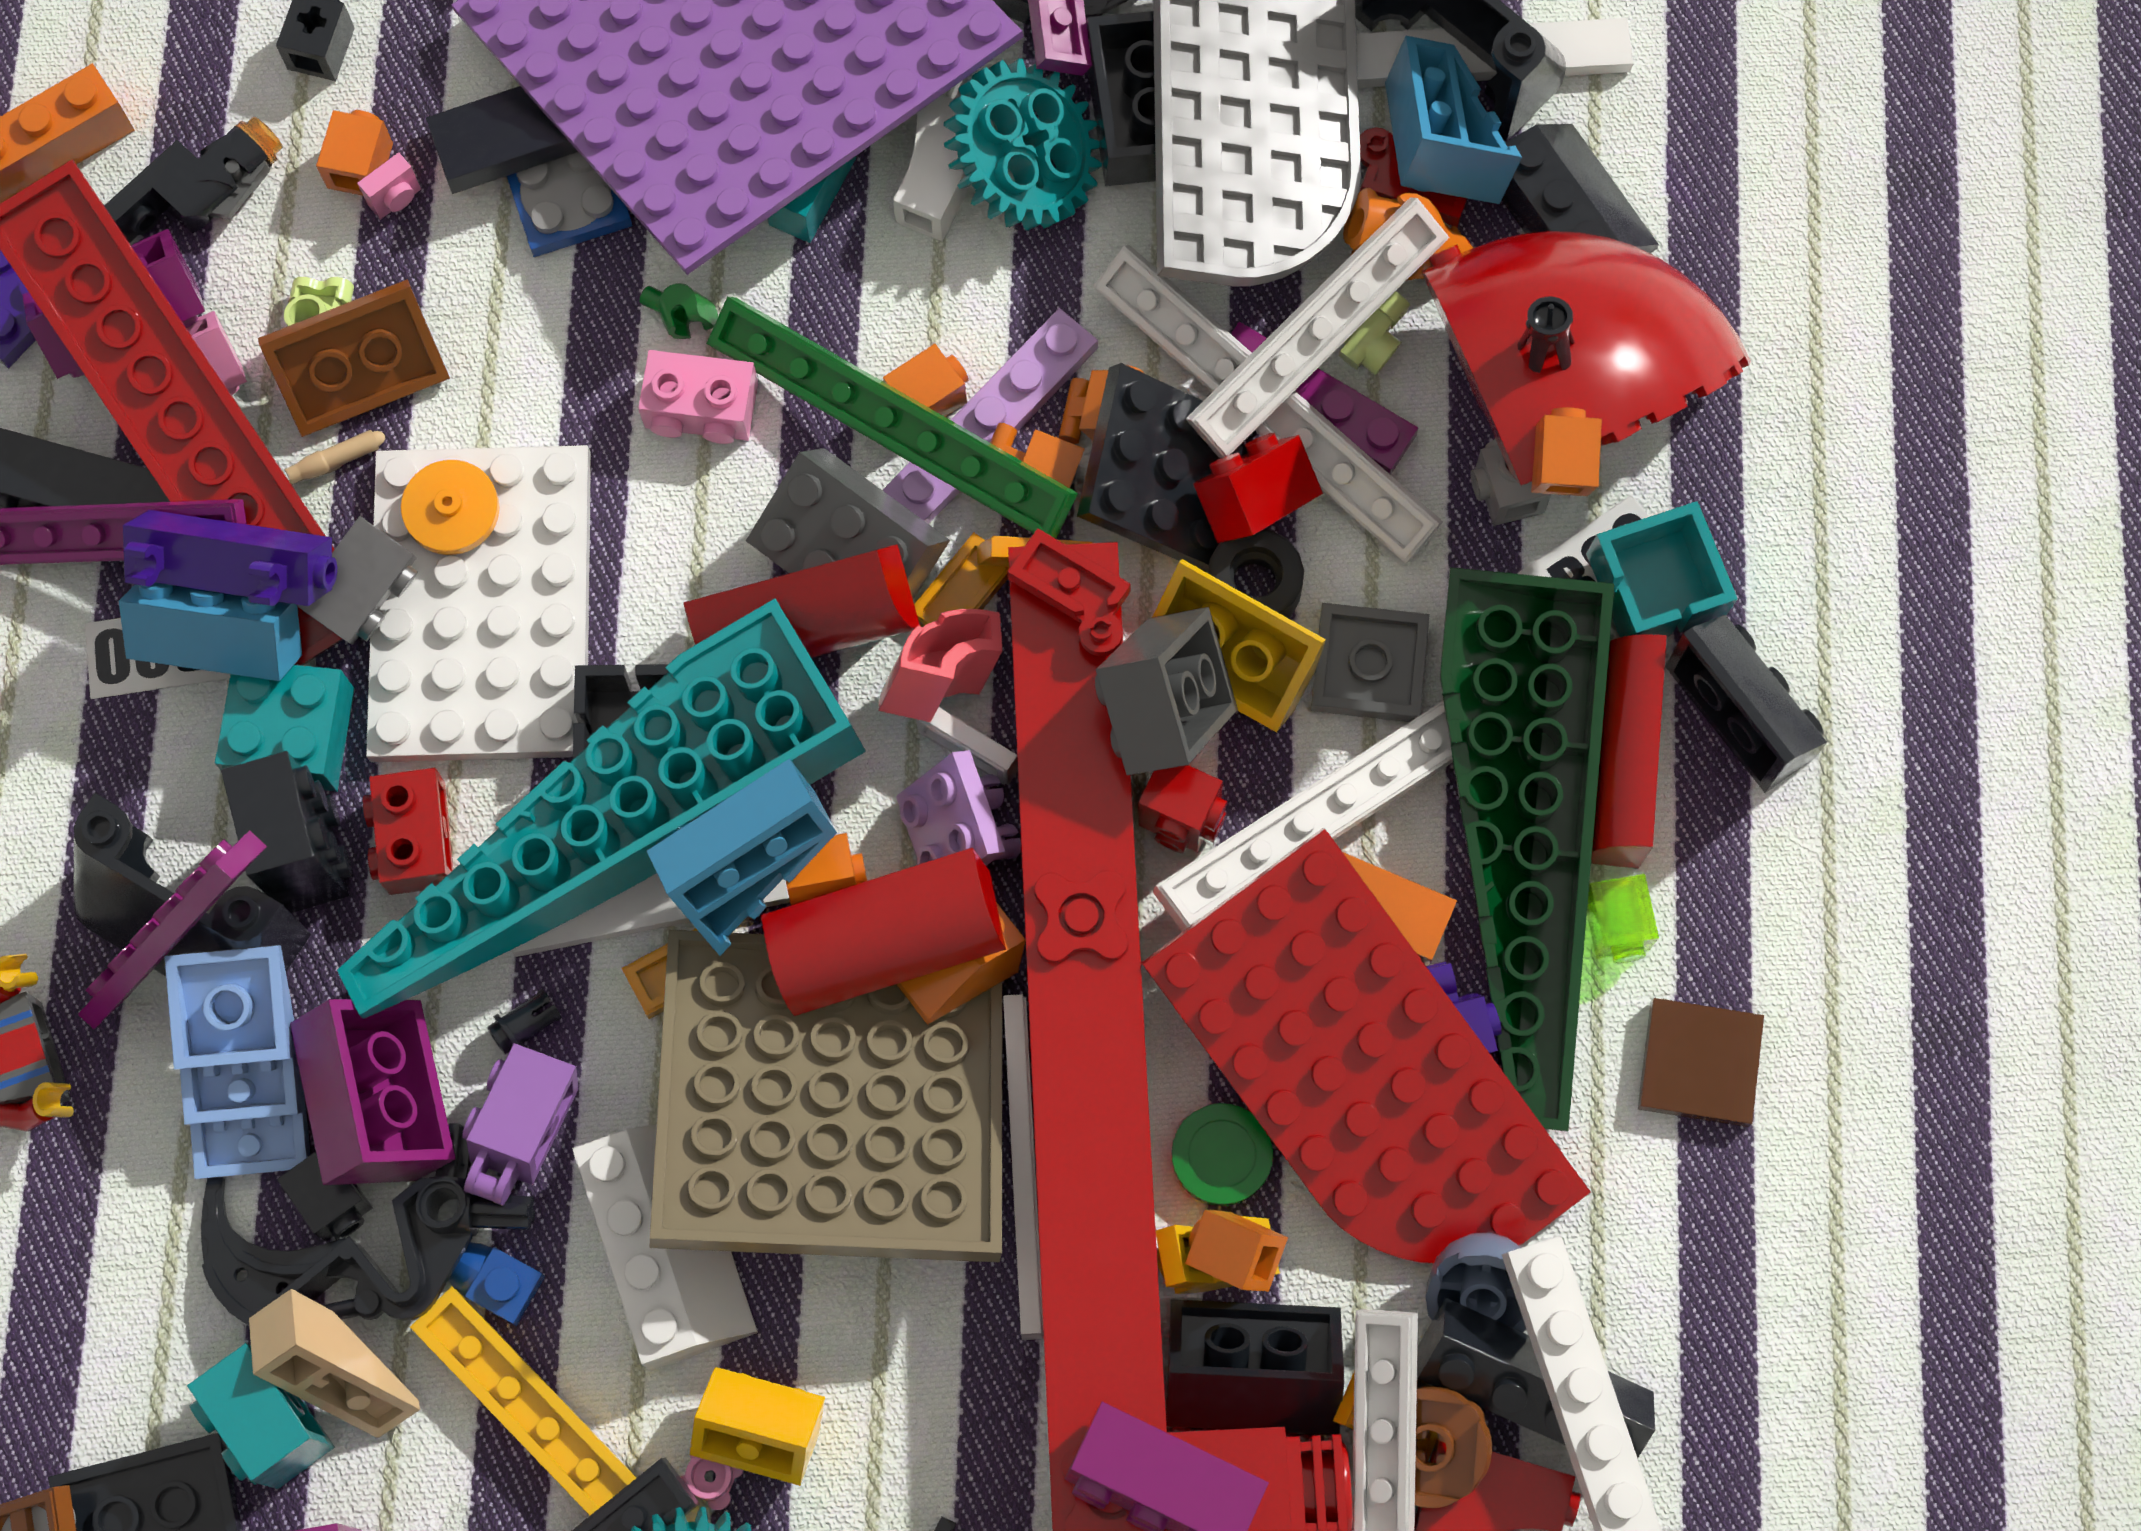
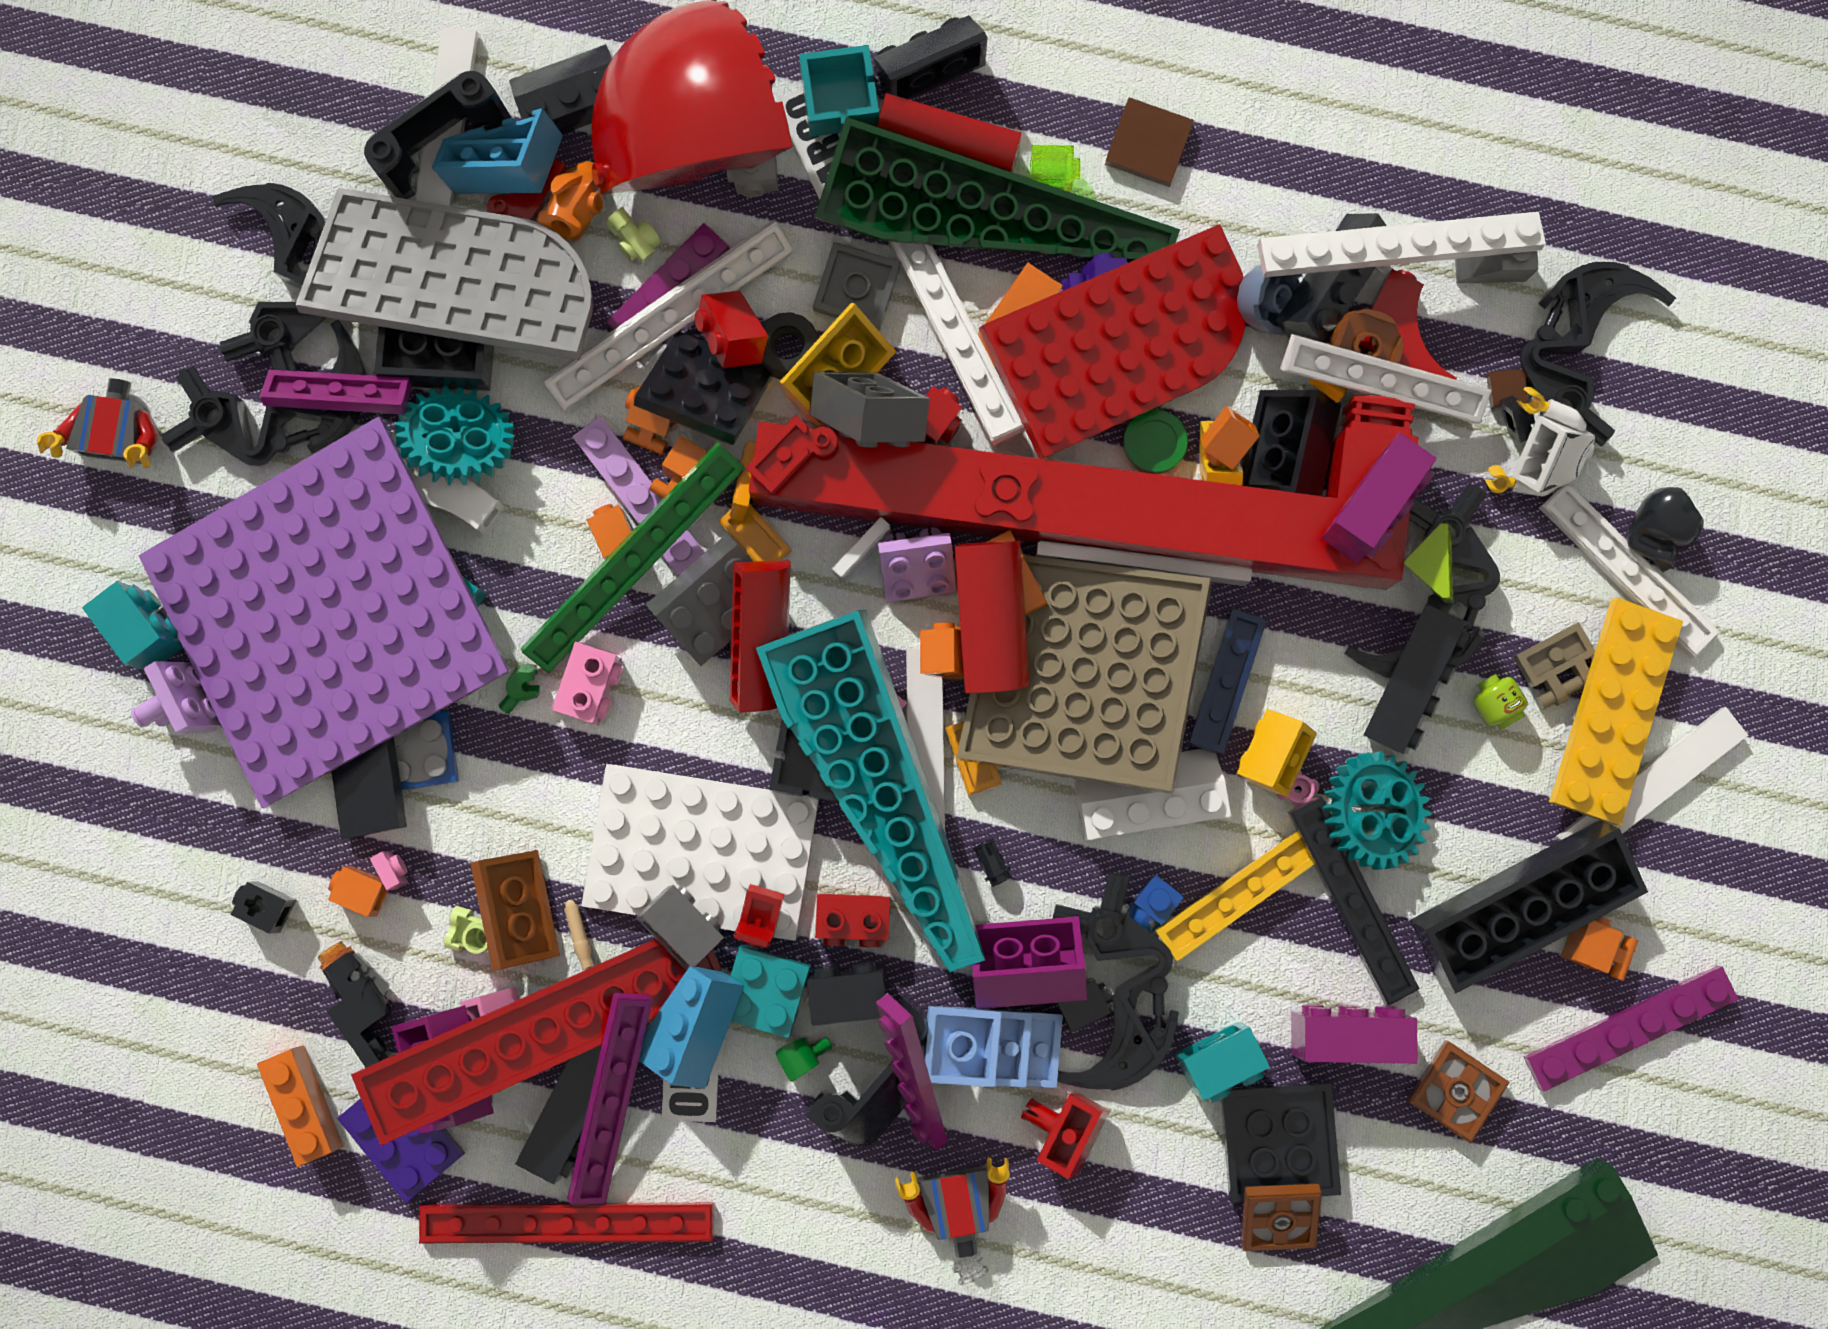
camera: 80 degrees left, 10 degrees up
dark purple brick [123,510,338,606] -> none
tan slope [249,1289,420,1438] -> none
light orange piece [401,460,500,555] -> none
medium lavender brick [463,1043,579,1205] -> none
dark azure wedge [647,758,837,956] -> none
coral brick [879,609,1003,722] -> none
white tile [1186,198,1450,458] -> none
black piece [1517,296,1575,373] -> none
orange brick [1531,407,1602,497] -> none
none -> red bracket [734,884,785,948]
none -> green piece [776,1036,832,1081]
none -> red brick [1021,1093,1110,1179]
none -> dark blue plate [1188,608,1267,756]

